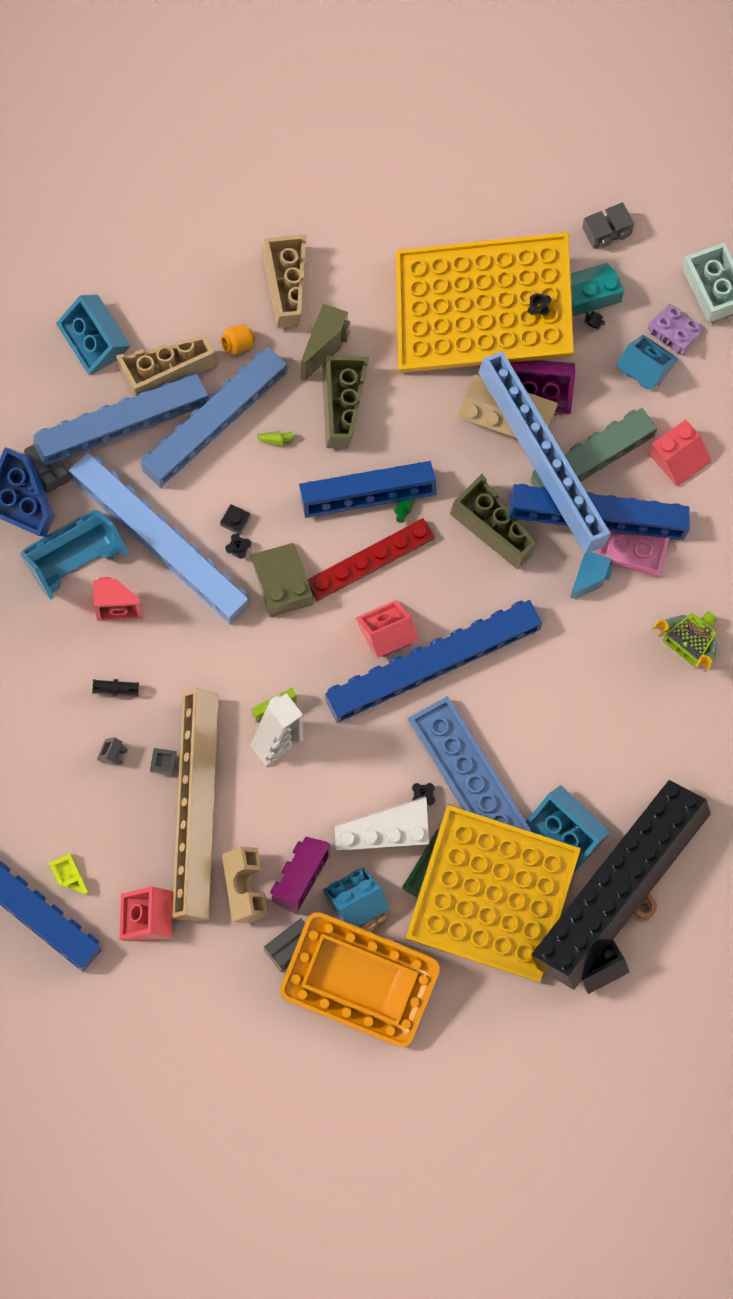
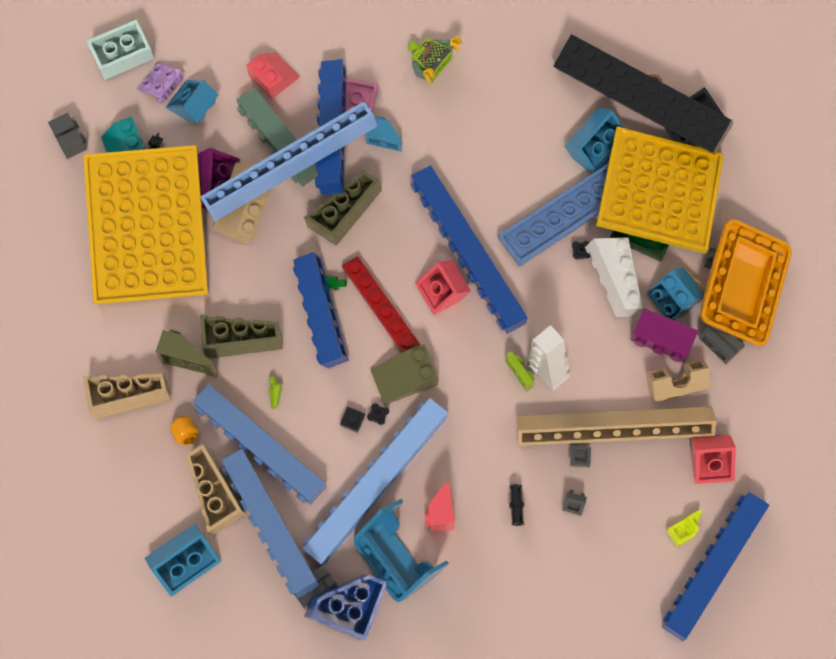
camera: 90 degrees left, 0 degrees up
black plate [528,294,551,316] -> none

